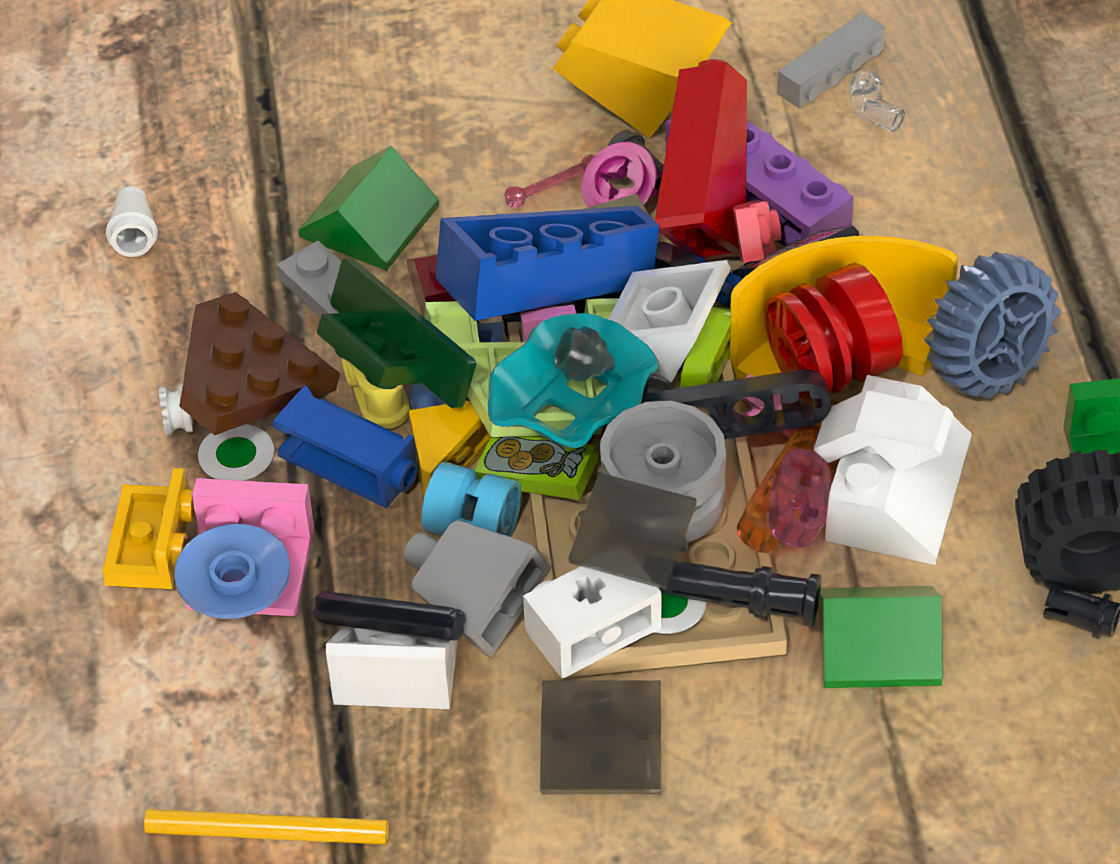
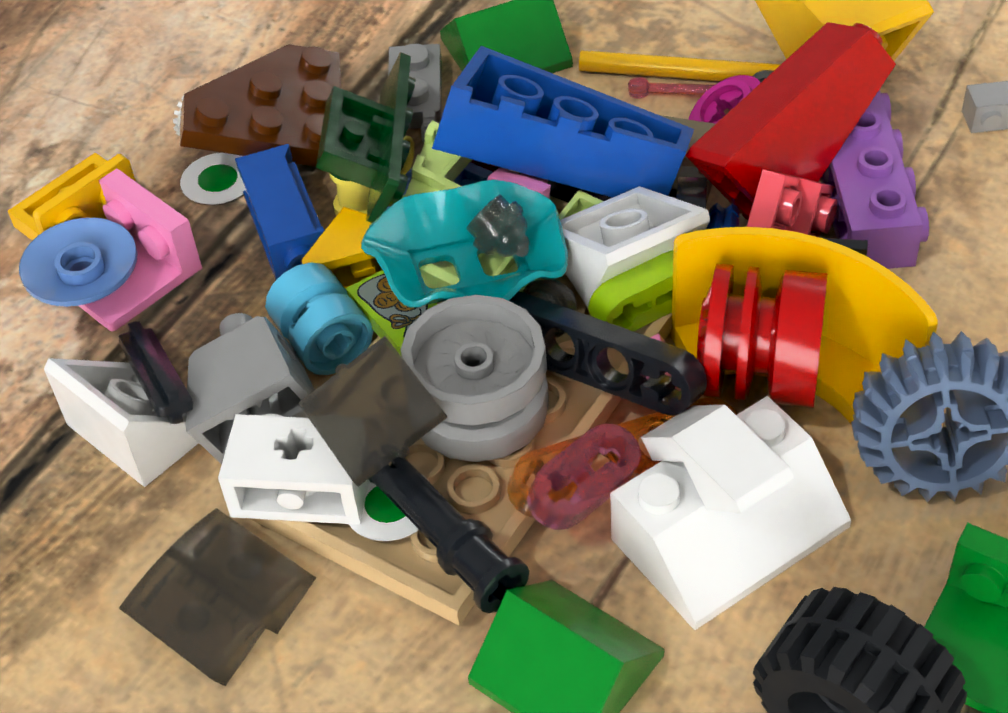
camera: 40 degrees right, 0 degrees up
none -> yellow bar [579,50,781,81]

